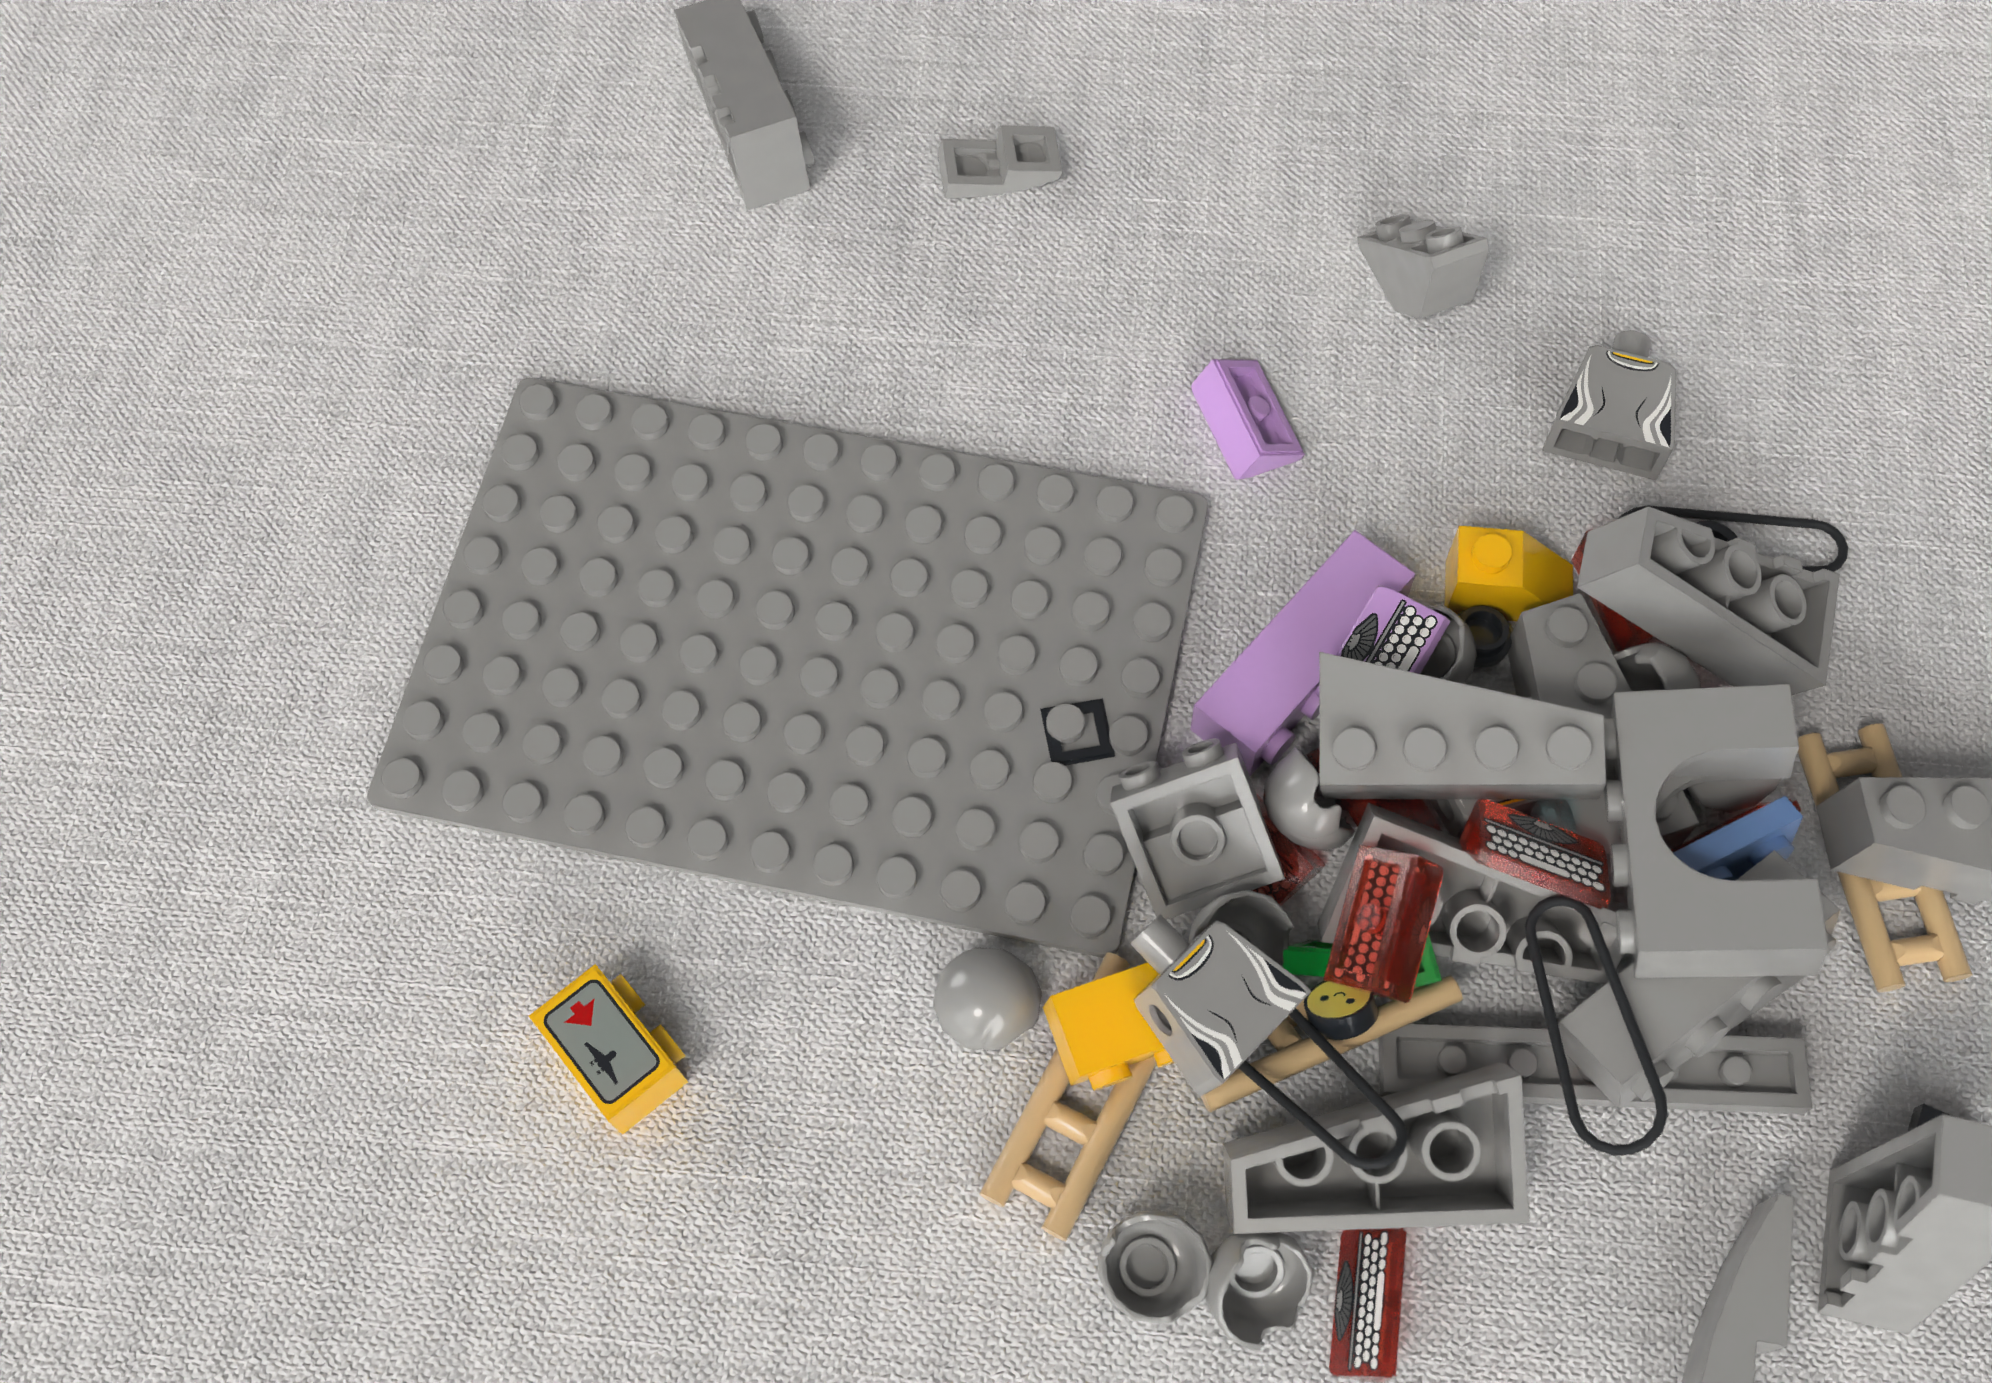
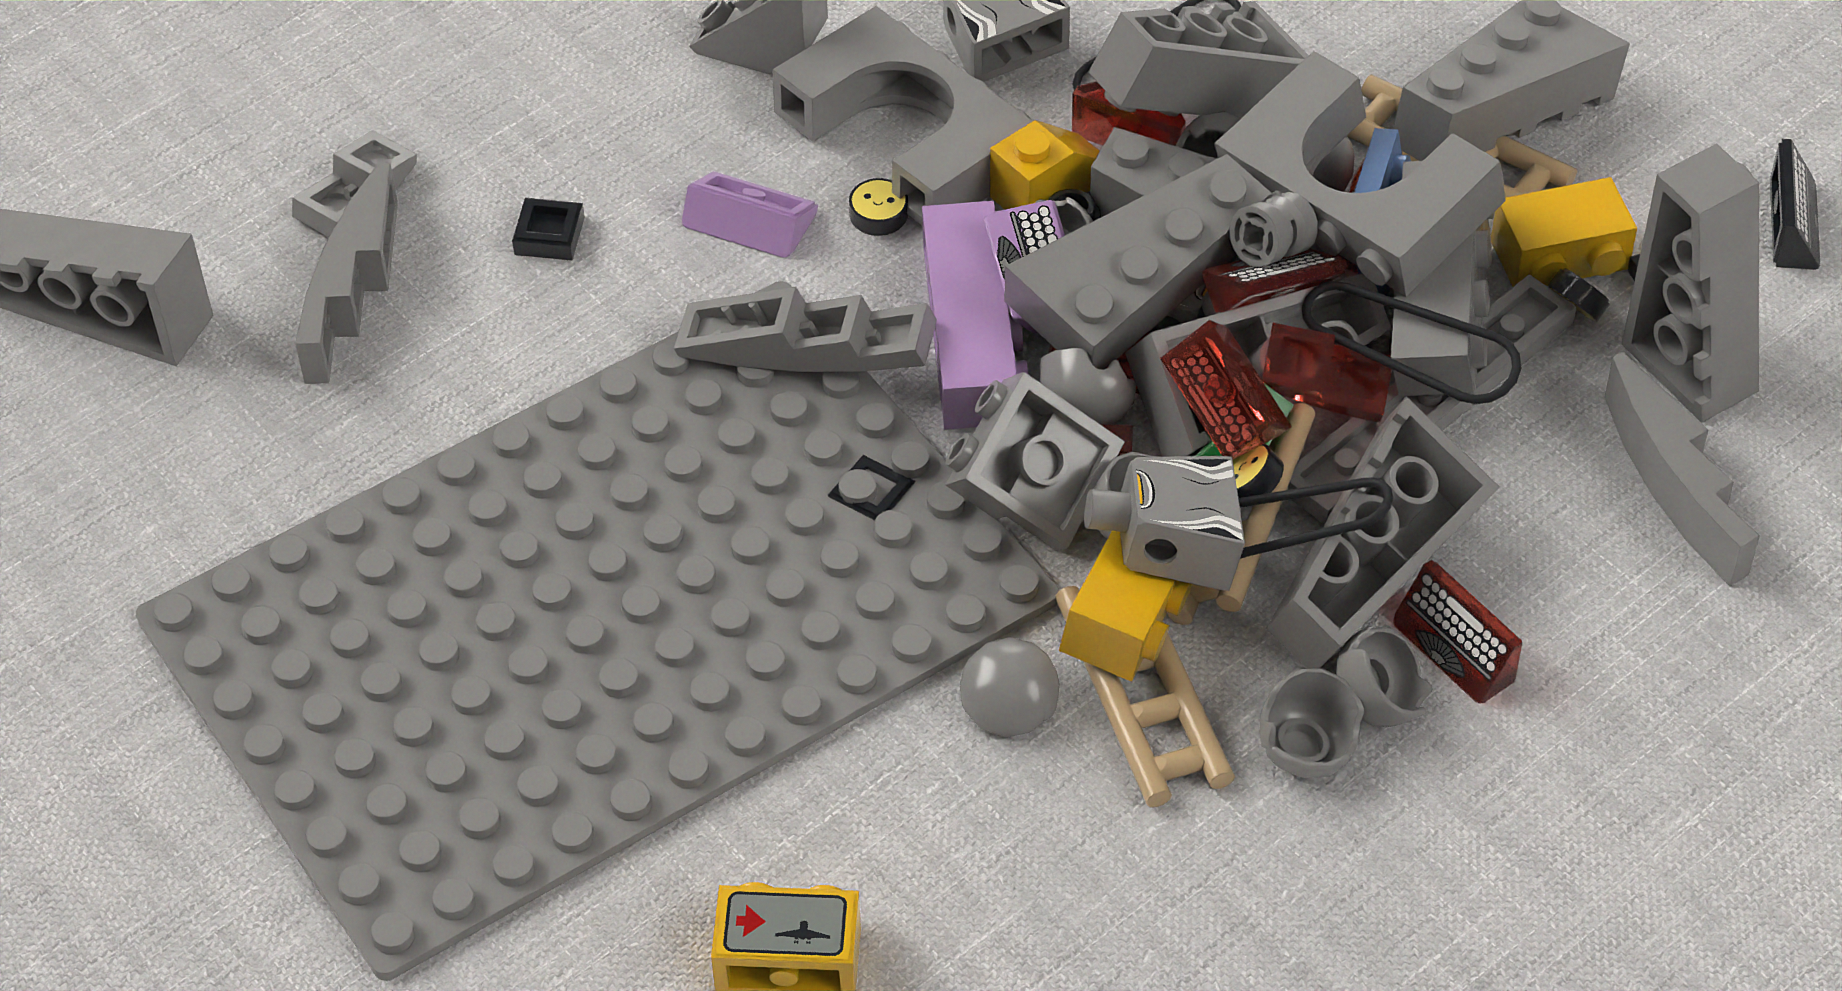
camera: 50 degrees left, 15 degrees down
none -> light grey slope [295,162,398,384]
none -> black tile [512,198,585,261]
none -> light grey slope [674,287,937,372]
none -> light grey arch [773,6,1032,225]
none -> tile [849,178,908,236]
none -> light grey wheel [1230,192,1318,267]
none -> clear red slope [1261,322,1392,423]
none -> yellow brick [1491,177,1637,287]
none -> black tile [1547,268,1610,322]

